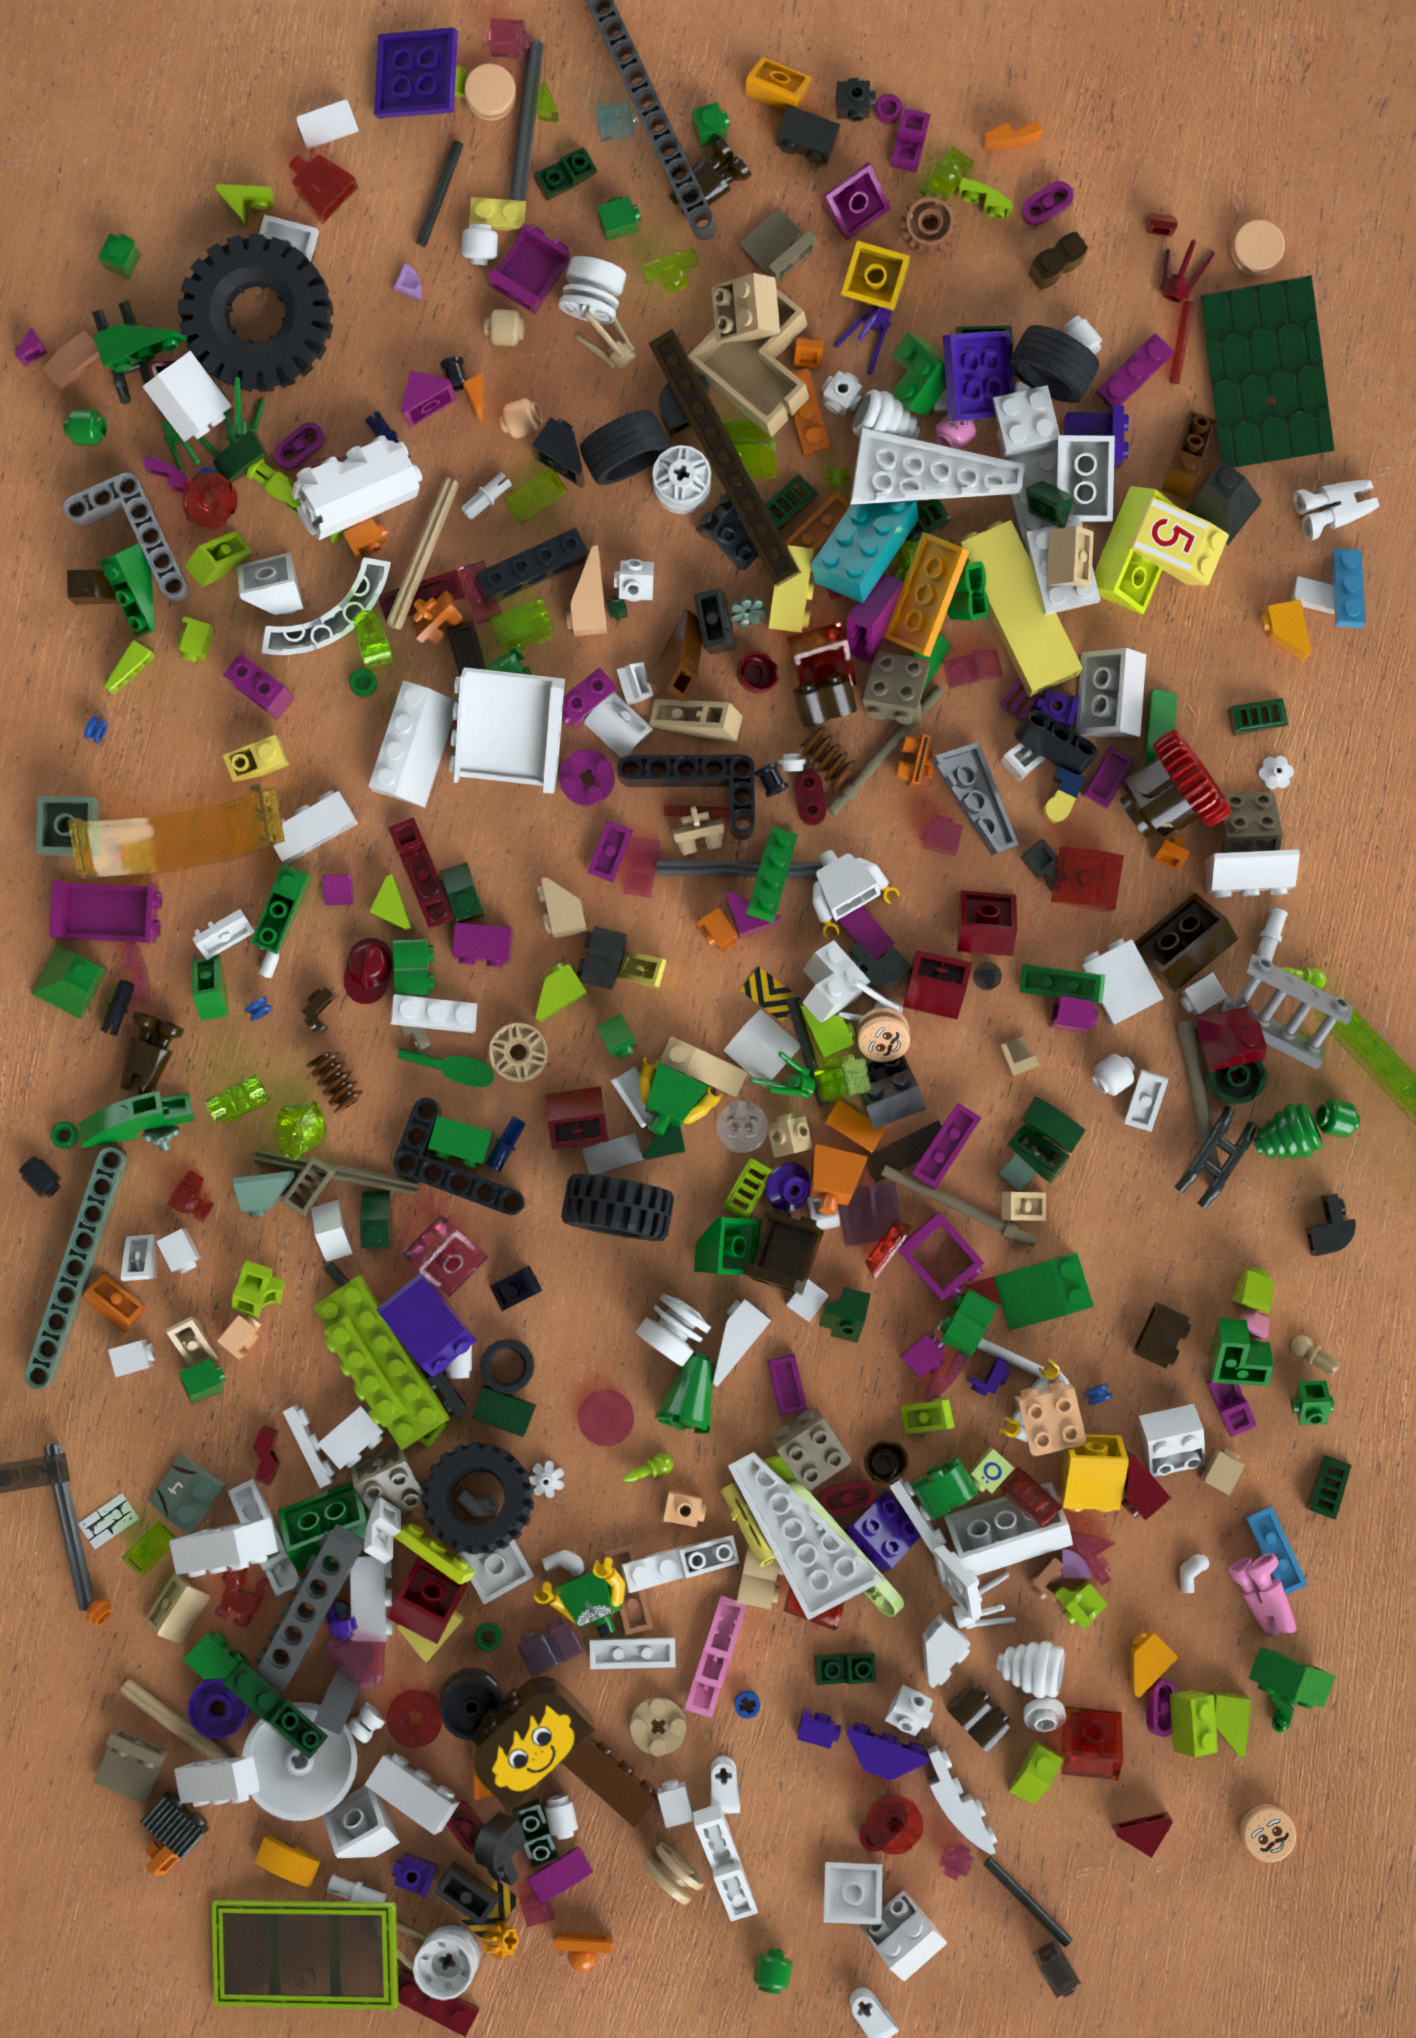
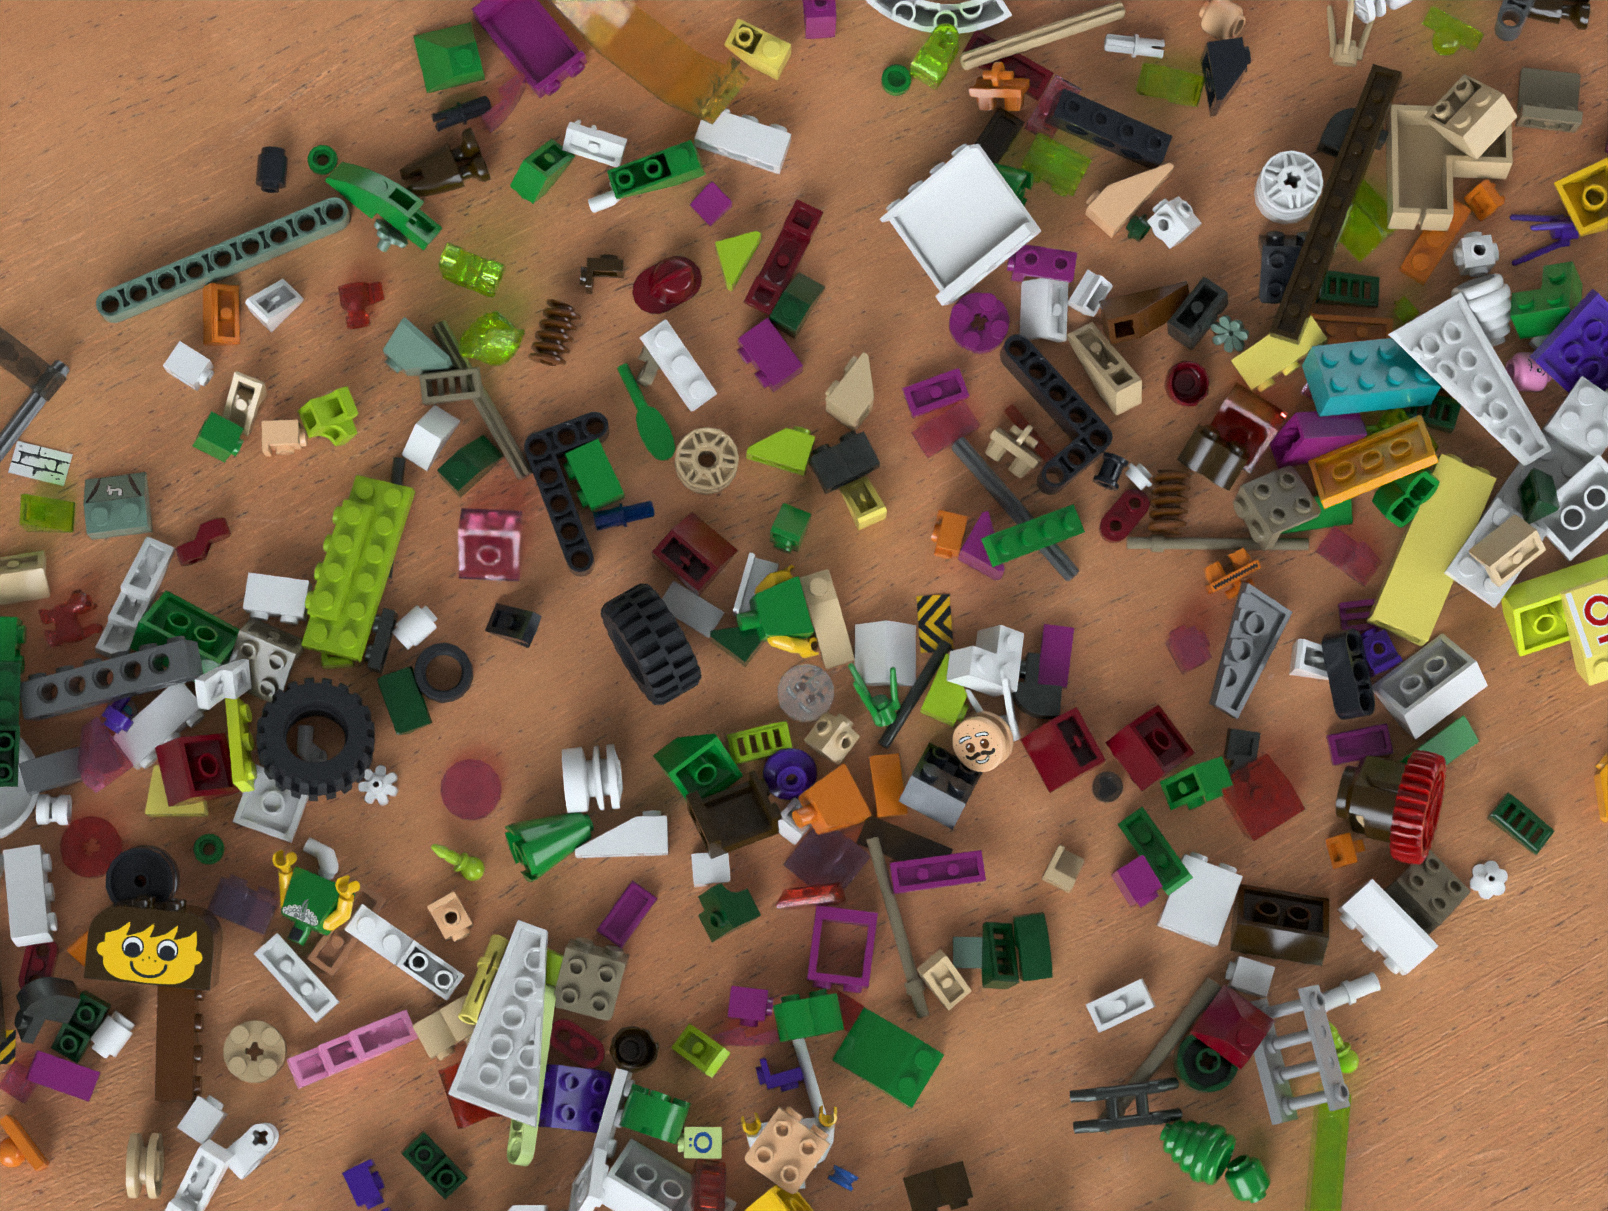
camera: 45 degrees right, 5 degrees down
white brick [157,1228,201,1274] -> none
white brick [169,1518,278,1578] -> none
blue bush [245,996,273,1022] -> none
white plate [283,1405,335,1488] -> none
white slope [368,681,459,808] -> none
dark purple slope [376,1273,477,1377] -> none
green brick [393,939,436,997] -> none
black tyre [580,410,669,485] -> none
blue bush [734,1690,760,1719] -> none
white torso [812,850,900,939] -> none
clear neon green brick [814,1054,871,1102] -> none
leg [1043,767,1085,824] -> none
white head [1092,1054,1135,1096] -> none
none -> green brick [1160,756,1233,810]

